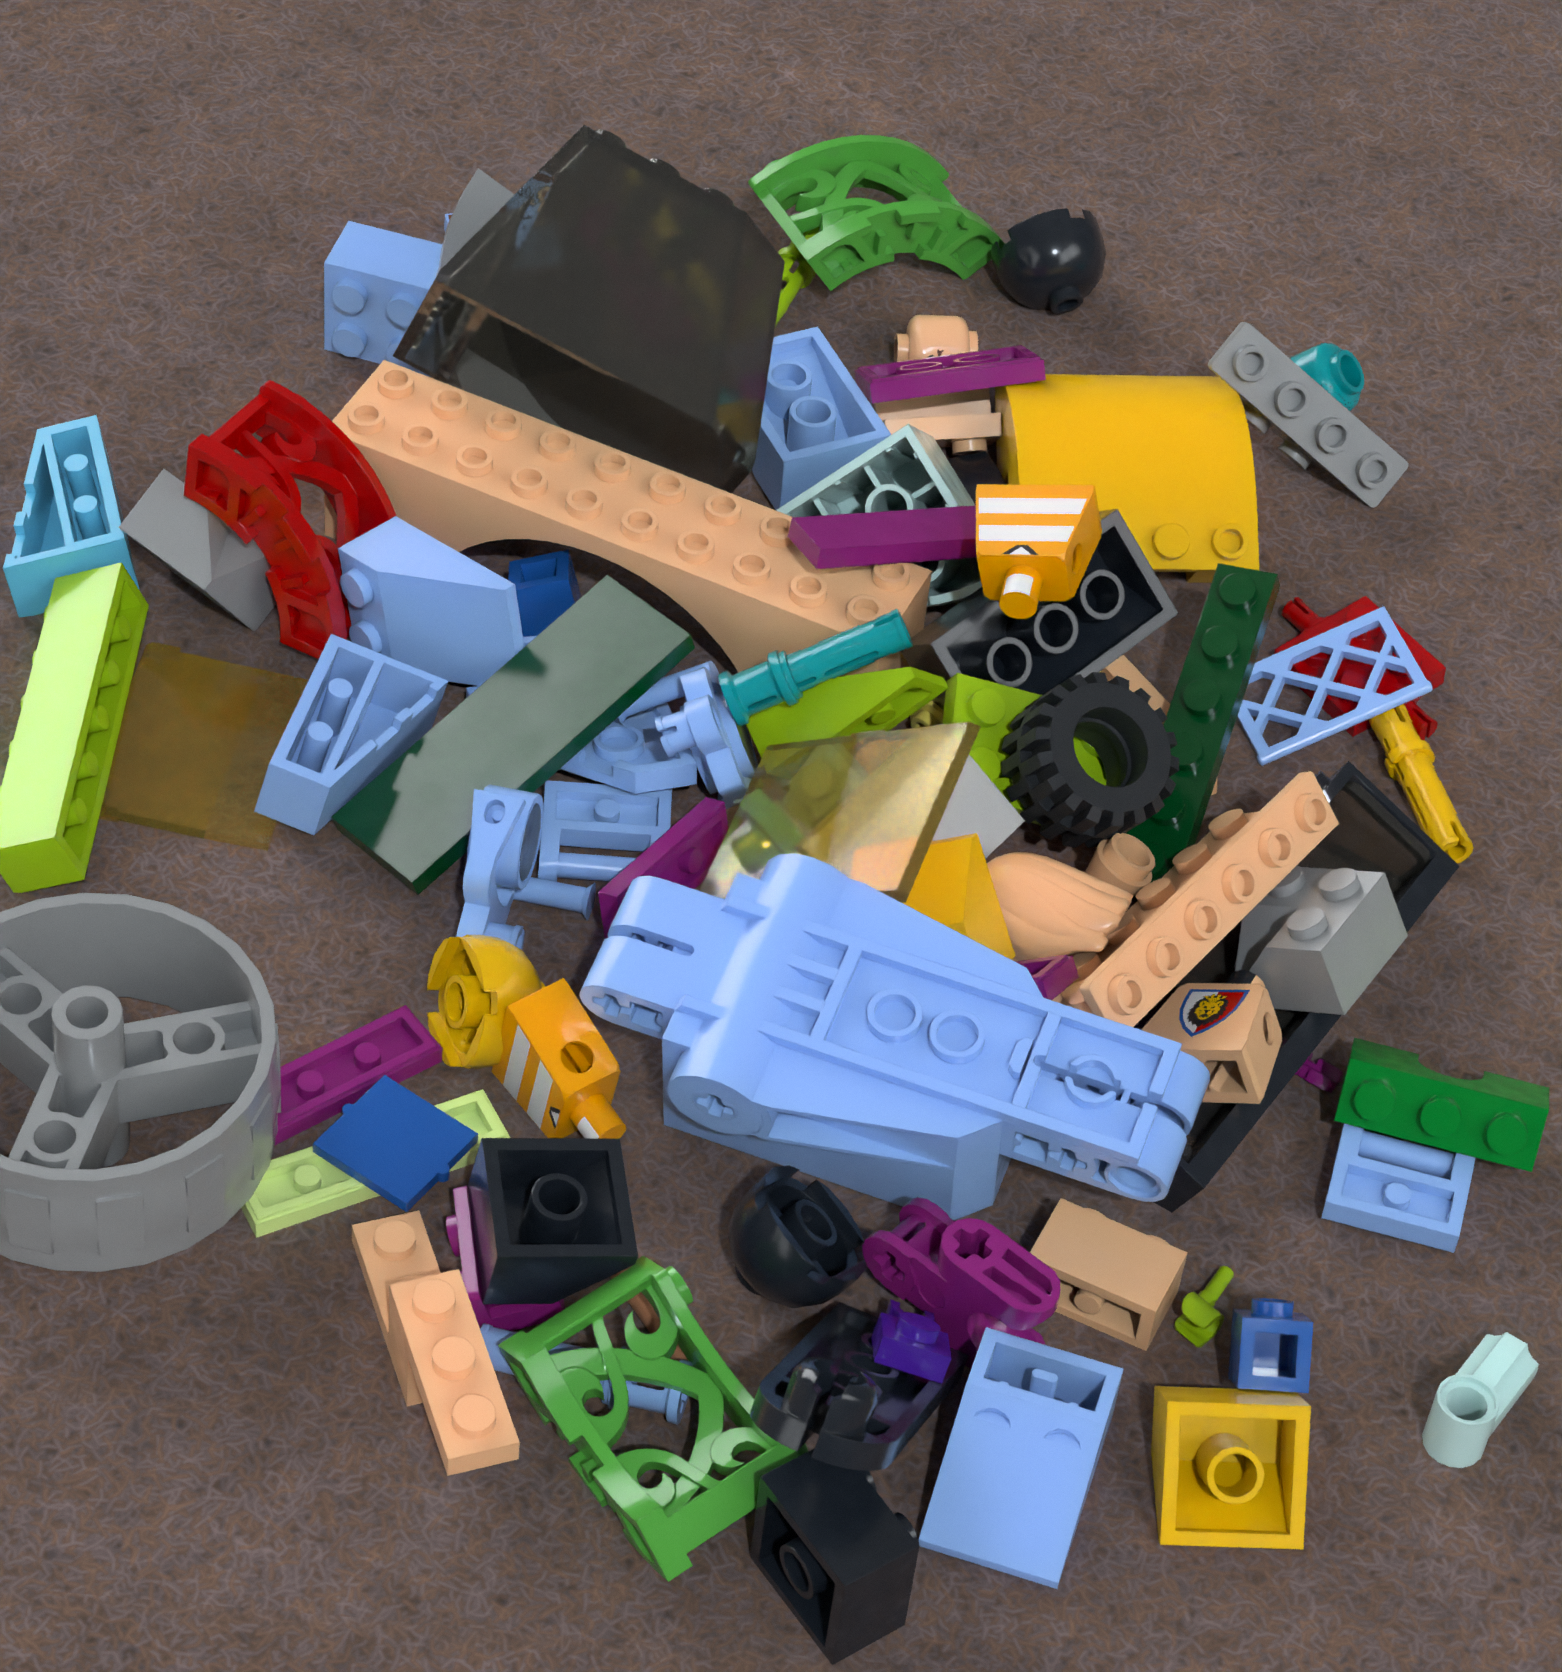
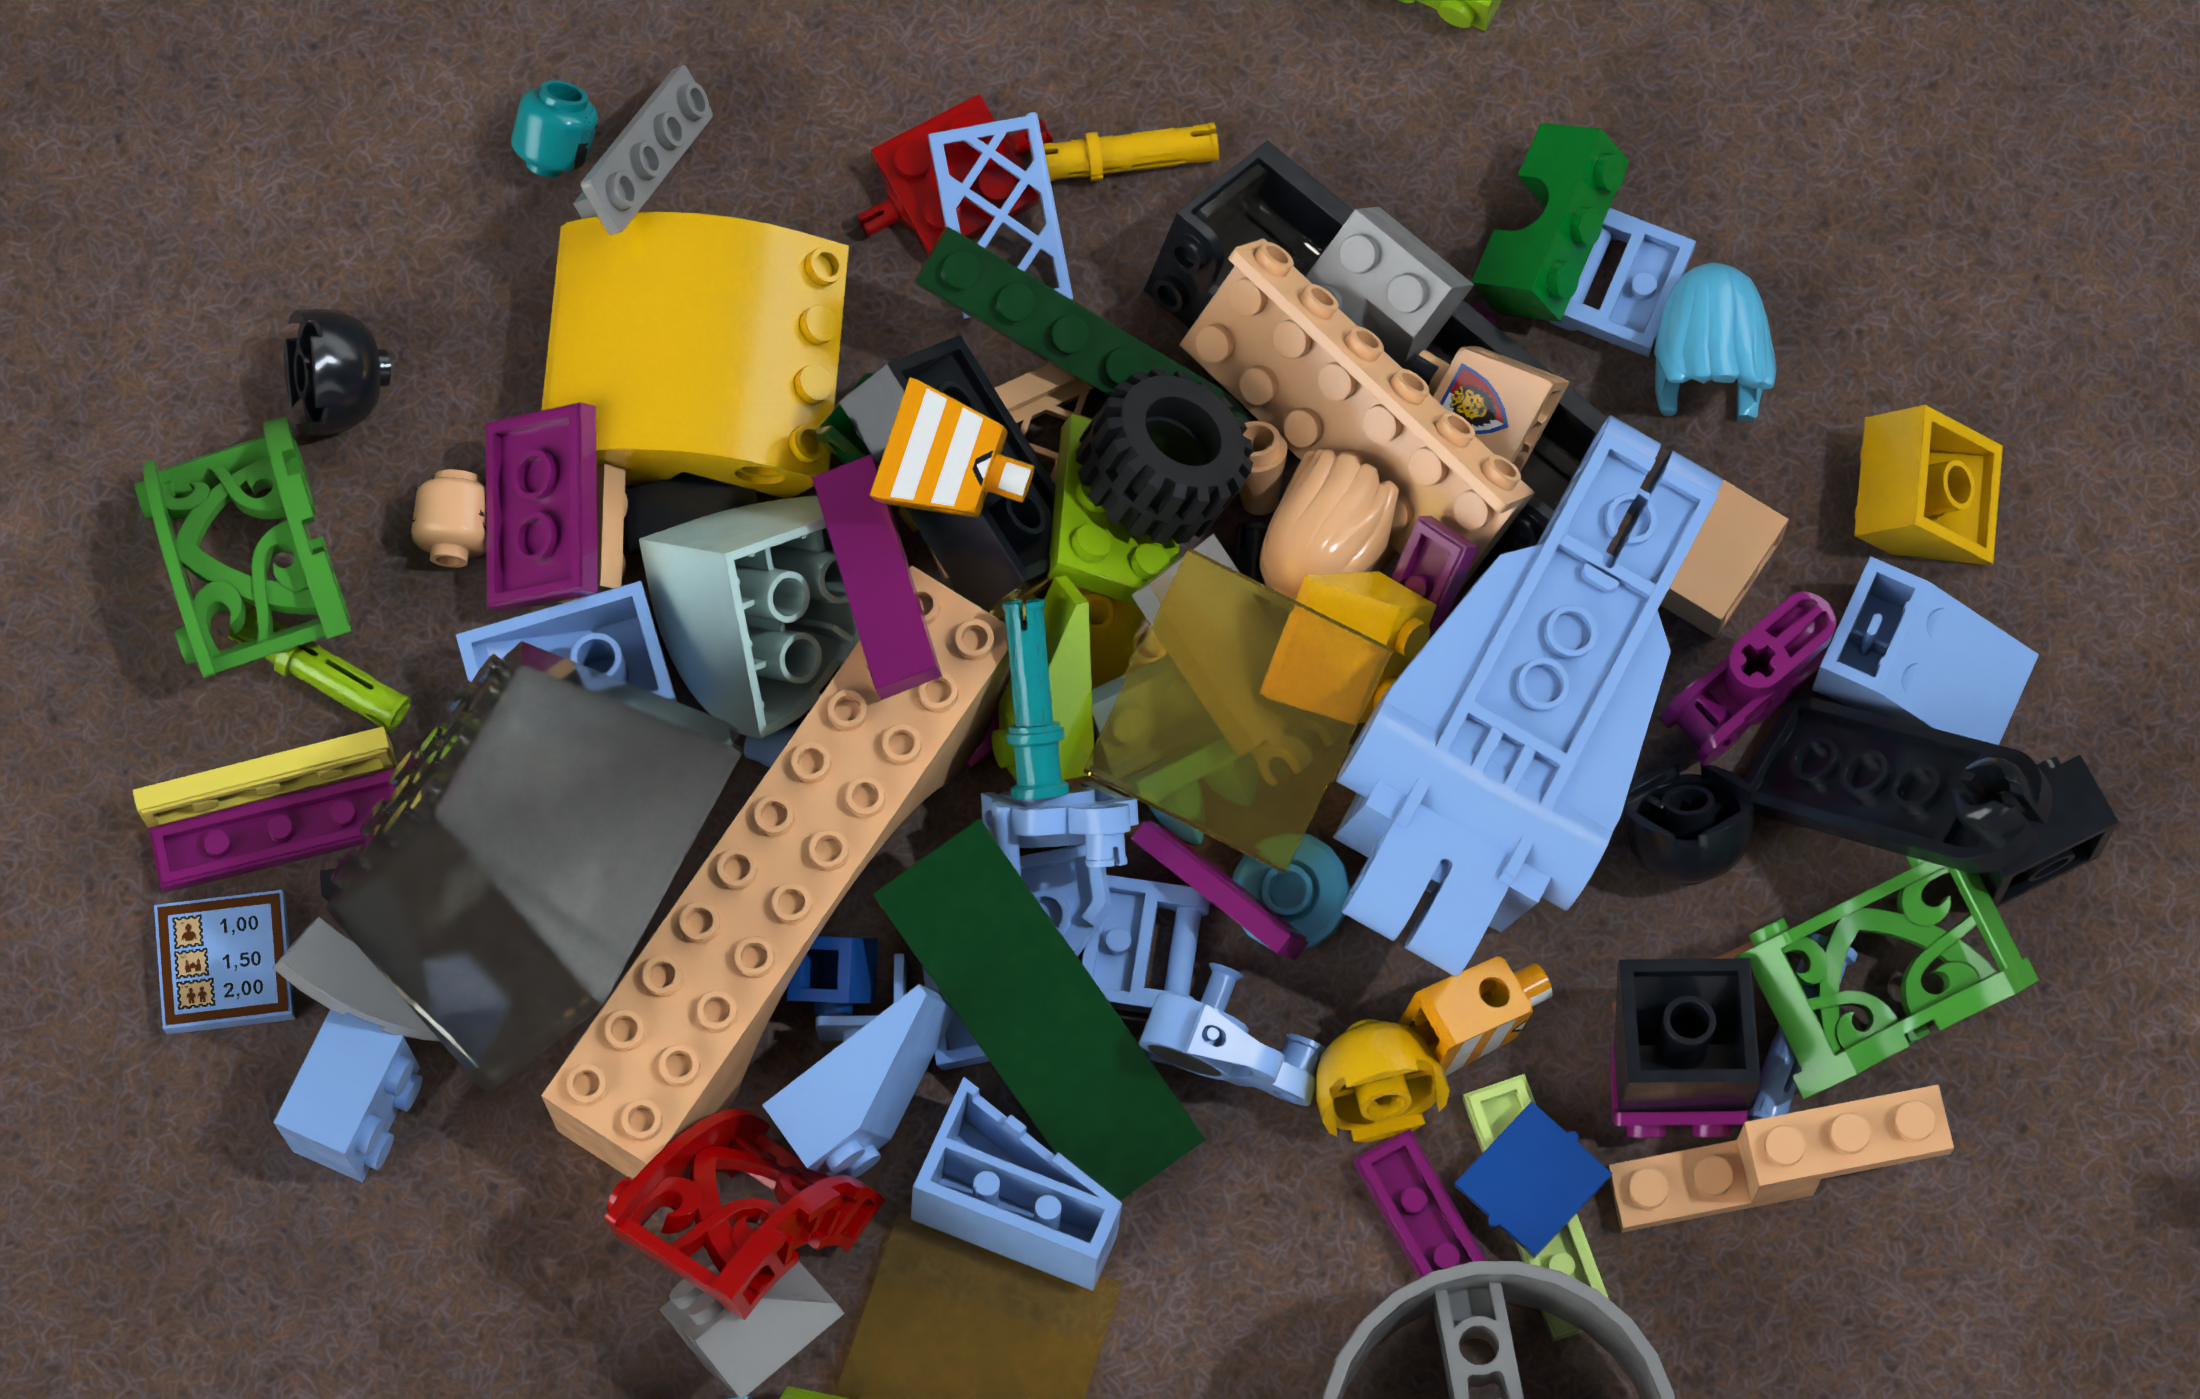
camera: 75 degrees left, 25 degrees up
dark purple plate [871,1299,951,1384] -> none
lime hand [1174,1266,1234,1348] -> none
blue brick [1228,1298,1313,1393] -> none
light aqua piece [1422,1332,1539,1468] -> none
none -> medium azure hair [1654,262,1777,422]

